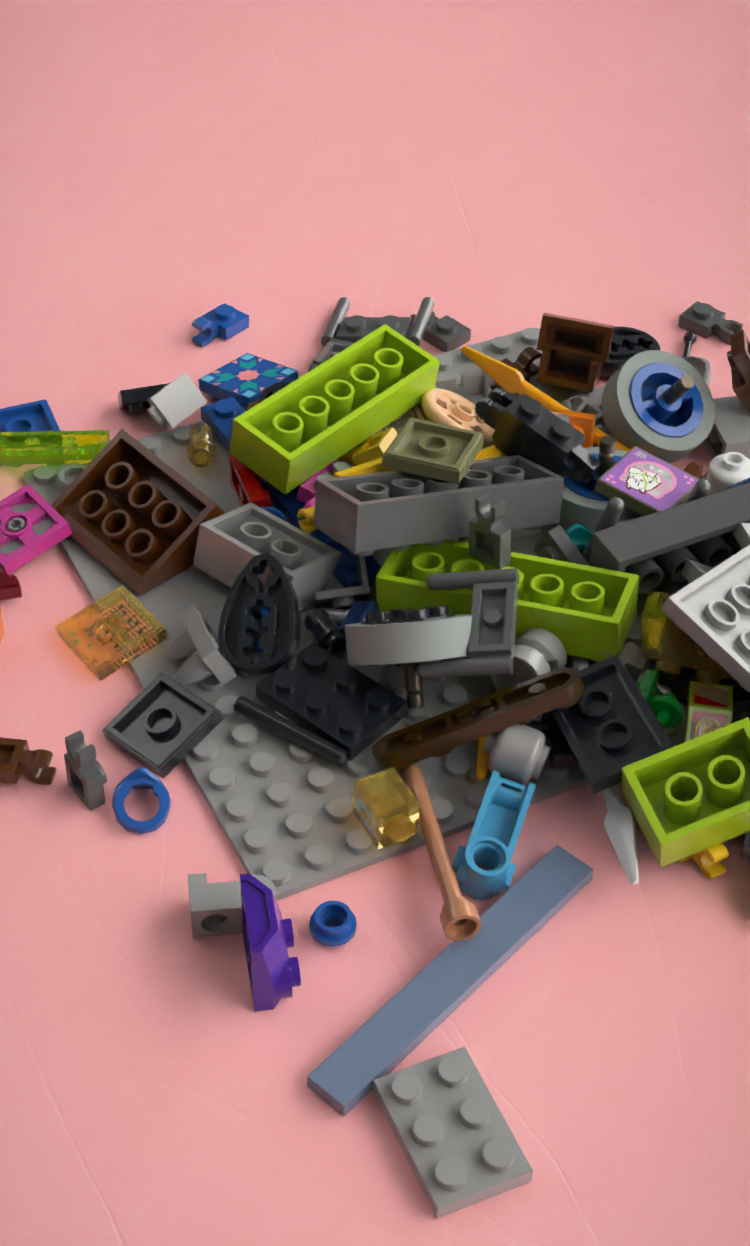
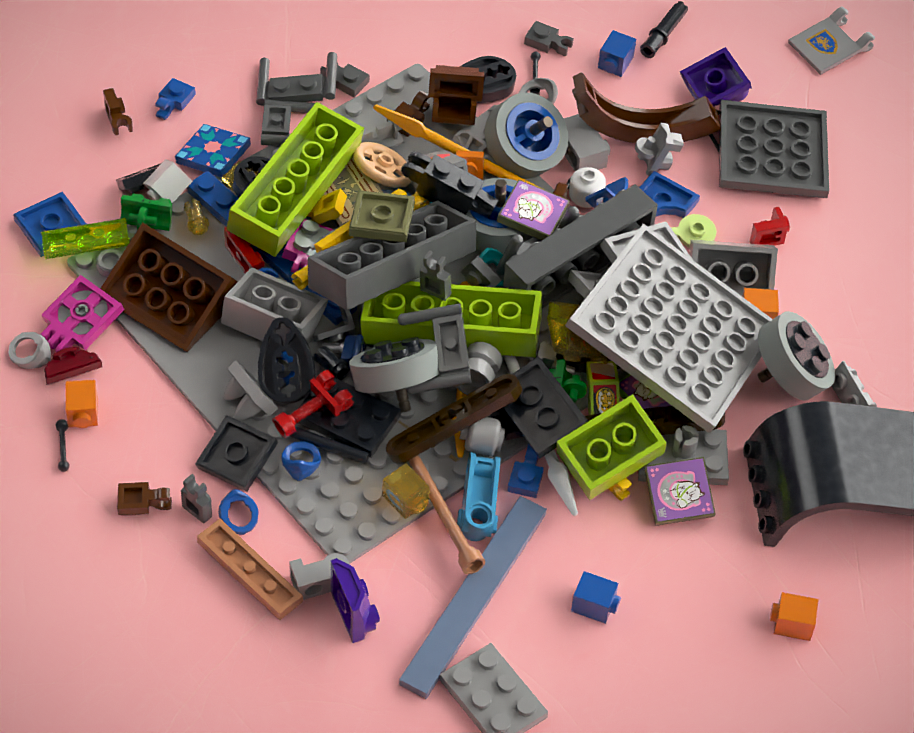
camera: 15 degrees left, 10 degrees up
clear yellow tile [55,585,169,681] -> none
blue plate [309,901,357,946] -> none
none -> reddish brown plate [103,88,133,135]
none -> green hips [120,193,172,231]
none -> nougat plate [197,519,303,620]
none -> red bar [272,370,354,438]
none -> blue piece [281,441,321,481]
none -> blue plate [507,444,544,498]
none -> blue brick [571,571,621,624]

